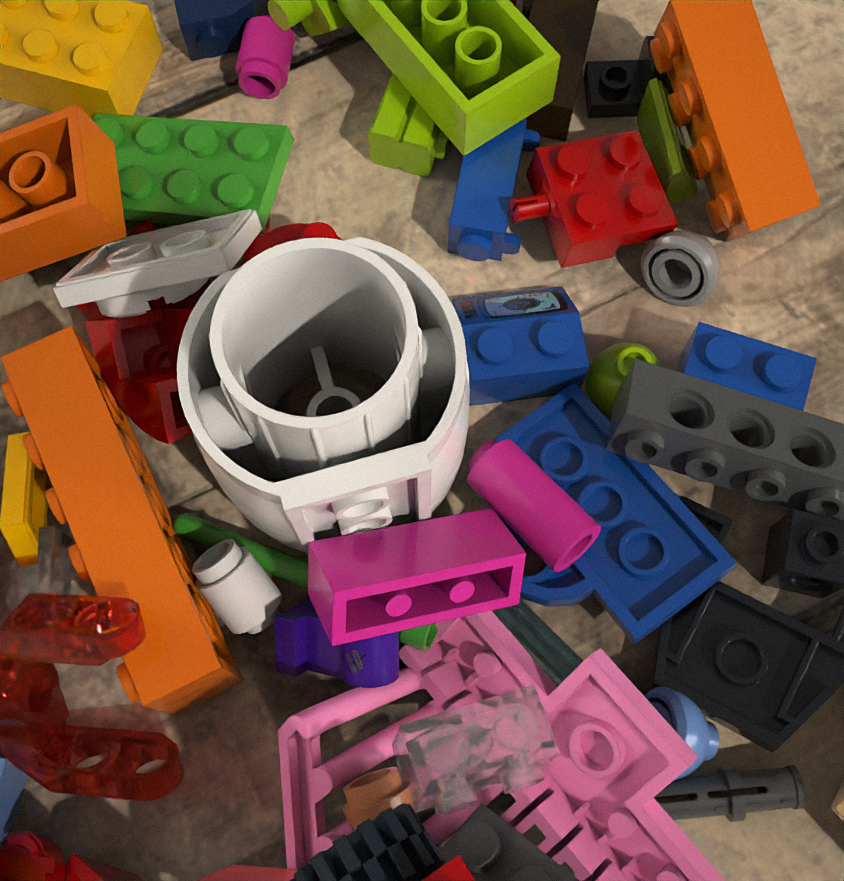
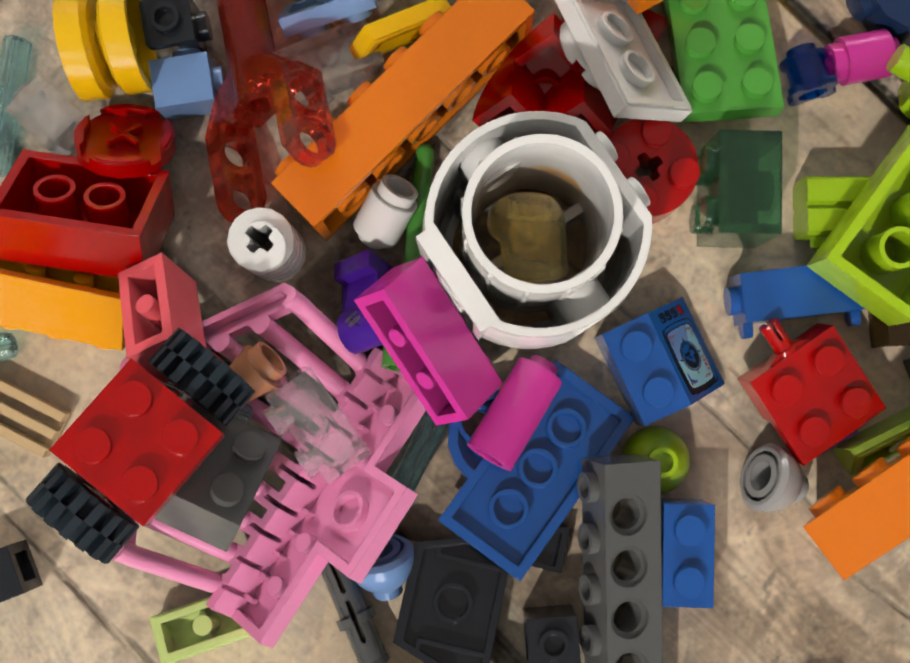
camera: 75 degrees right, 15 degrees up
none -> white piece [227,207,306,283]
none -> clear yellow hair [487,192,569,282]
none -> clear green brick [689,129,782,248]
none -> clear blue brick [779,43,838,106]

